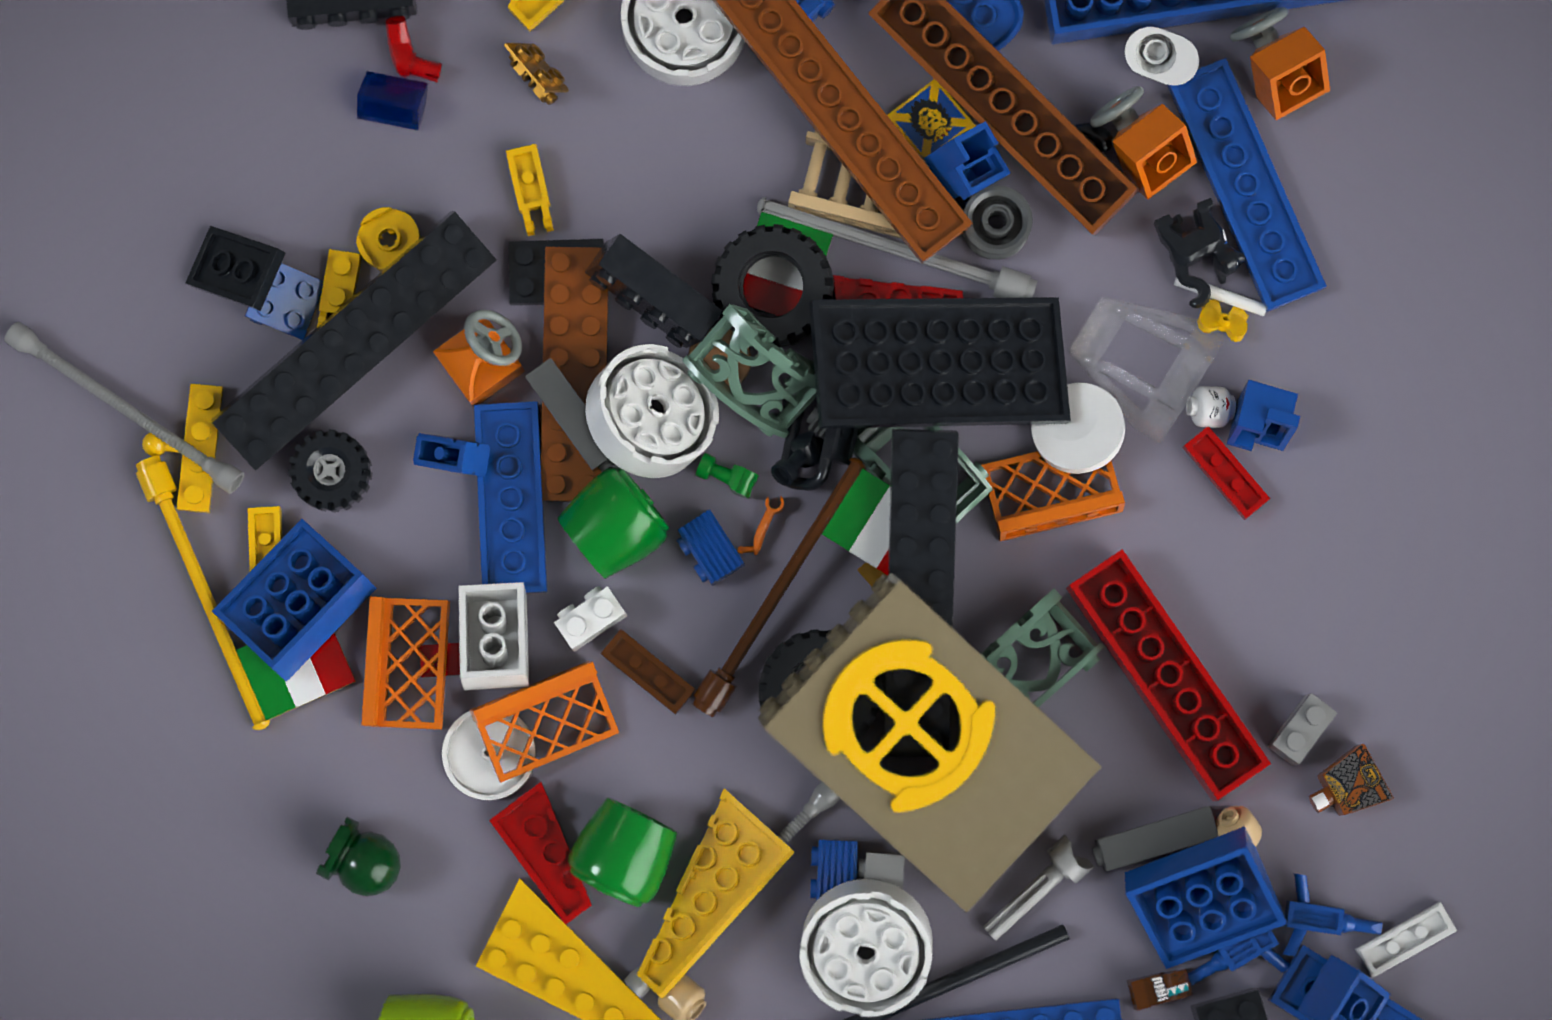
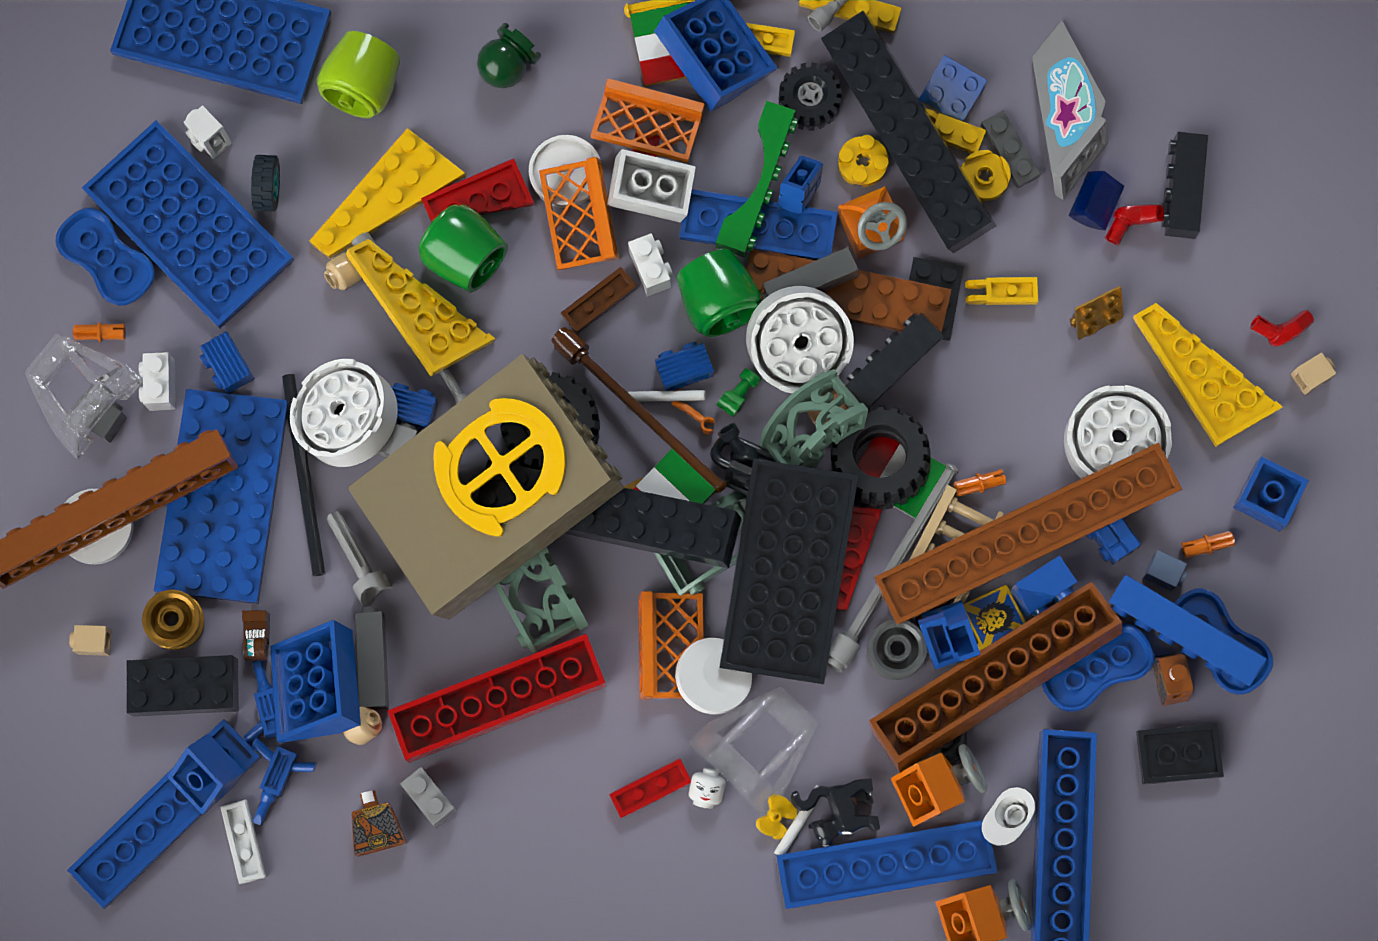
camera: 105 degrees right, 5 degrees down
black plate [185,226,286,311] -> none
blue plate [1227,380,1301,451] -> none
none -> white bar [628,390,706,402]
none -> green arch [716,101,798,258]
none -> yellow plate [838,135,888,187]
none -> orange axle [953,469,1006,497]
none -> dark grey plate [981,110,1041,188]
none -> blue slope [1010,555,1077,618]
none -> piece [1032,20,1108,200]

